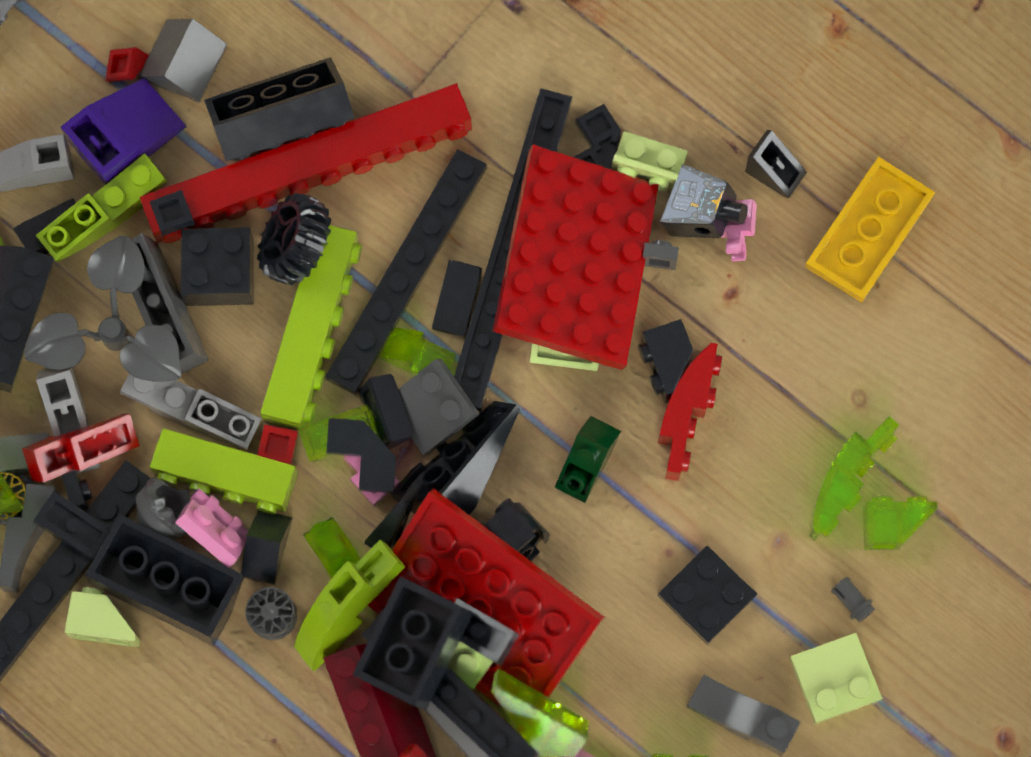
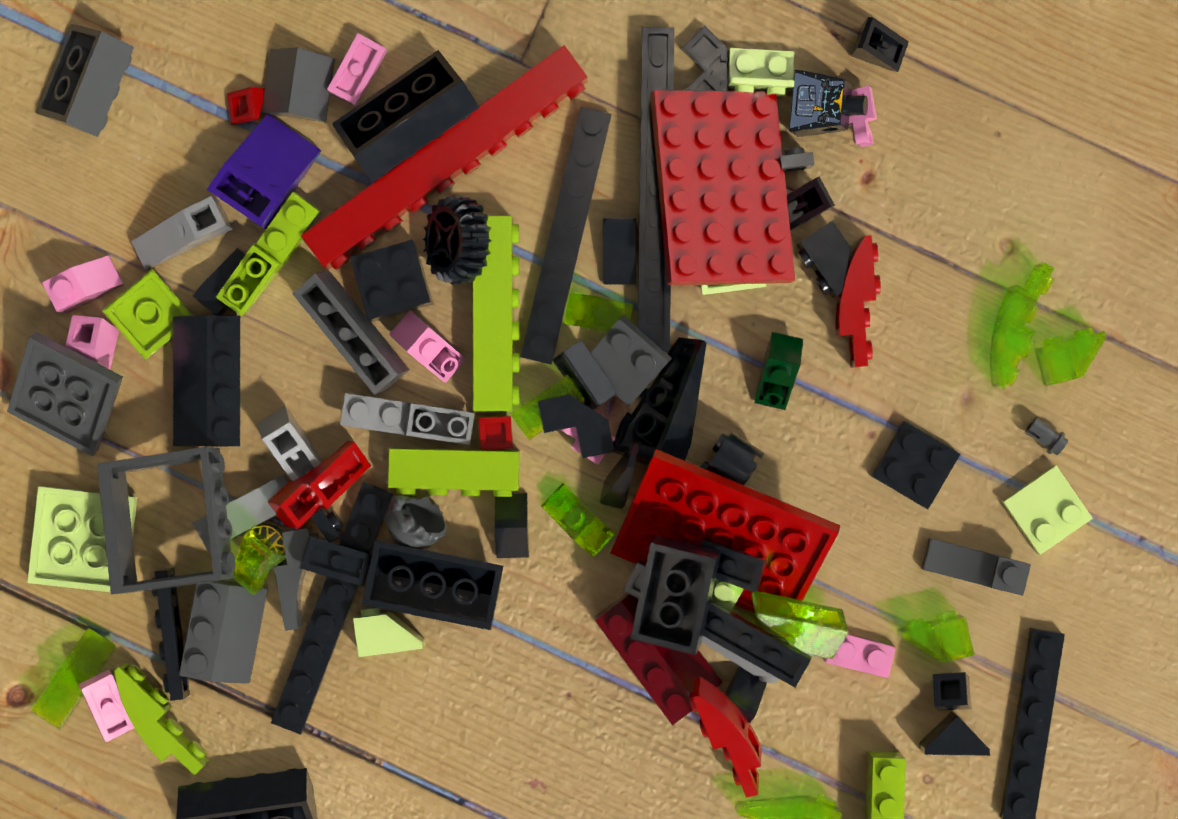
camera: 15 degrees left, 15 degrees up
dark grey plant [24,236,182,382] -> none
black plate [149,190,195,236] -> none
bright pink plate [175,488,249,568] -> none
dark grey wheel [245,587,297,641] -> none
lime slope [294,540,405,672] -> none
yellow plate [805,156,935,303] -> none
none -> bright pink plate [327,33,387,107]
none -> bright pink slope [389,310,466,383]
none -> black slope [787,176,835,231]

